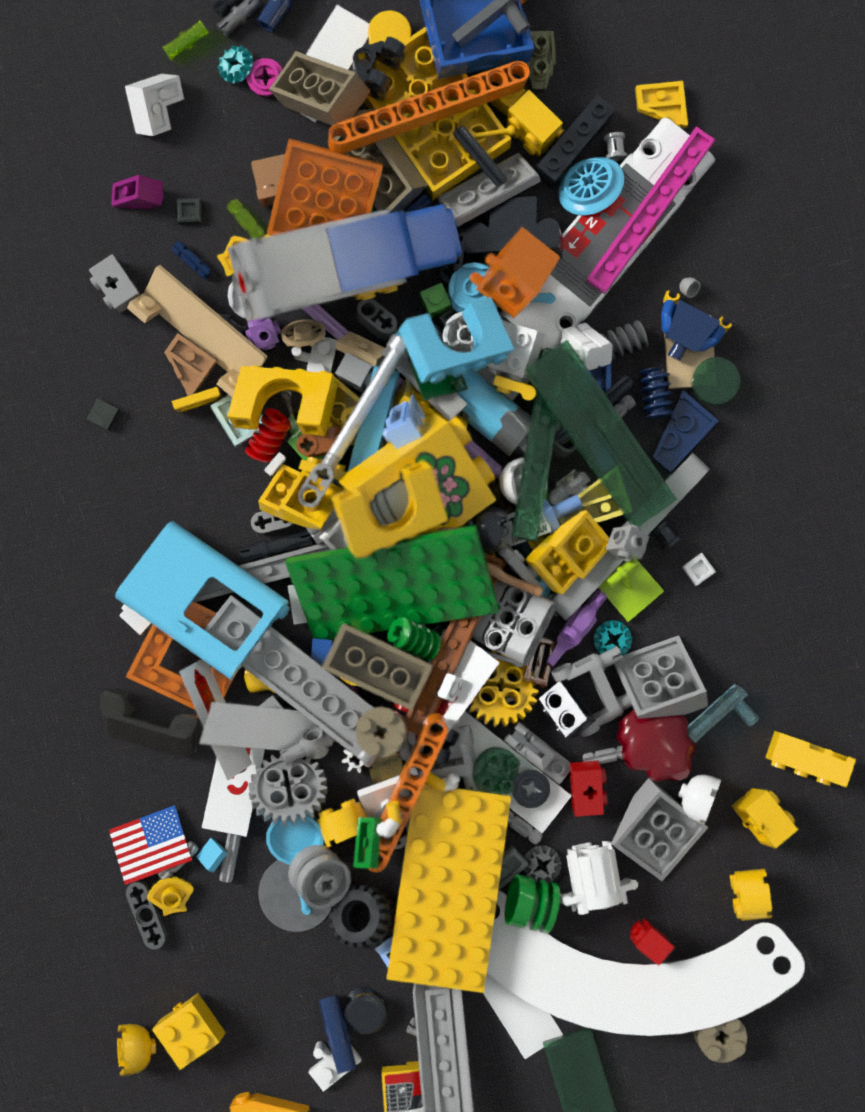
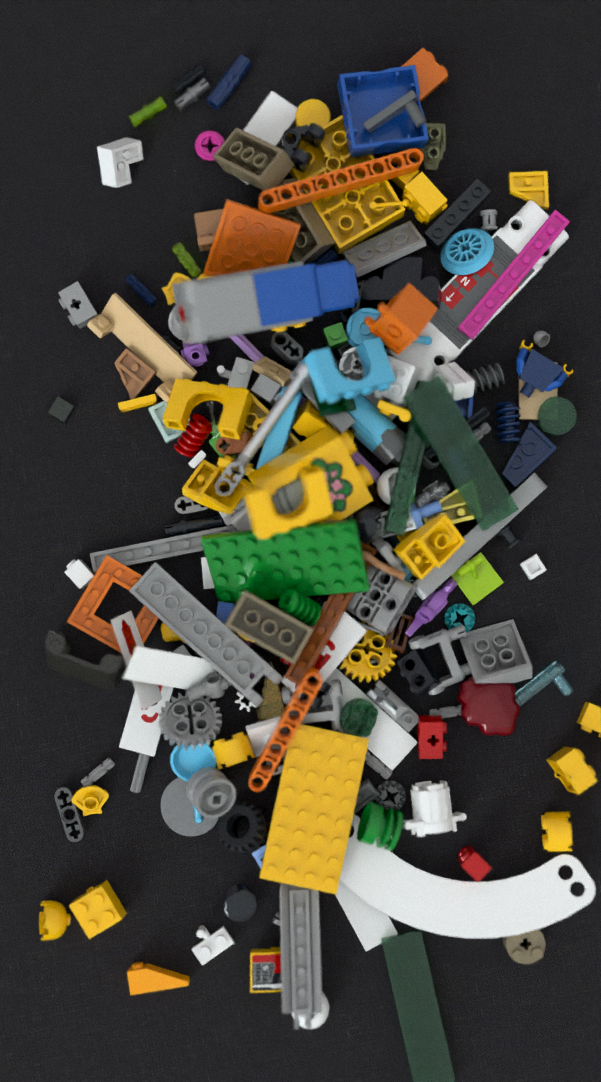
camera: 10 degrees right, 0 degrees up
sticker [109,805,192,885] -> none
magenta slope [111,175,164,209] -> none
medium azure piece [115,521,290,680] -> none
pearl dark grey tile [177,198,202,224] -> none
medium azure tile [196,838,228,872] -> none
teal gear [217,45,253,83] -> none
tan wheel [281,319,326,348] -> none
dark blue axle [318,995,357,1074] -> none
green tile [354,817,382,869] -> none
dark tan brick [356,707,409,757] -> none
arm [377,801,401,838] -> none
light blue window [383,394,426,449] -> none
arm [425,772,460,792] -> none
white tile [438,673,464,702] -> none
black axle [453,126,507,187] -> none
black gear [512,769,550,808] -> none
light grey brick [606,525,649,562] -> none
light grey slope [611,778,708,881] -> none
white cylinder [678,774,721,825] -> none

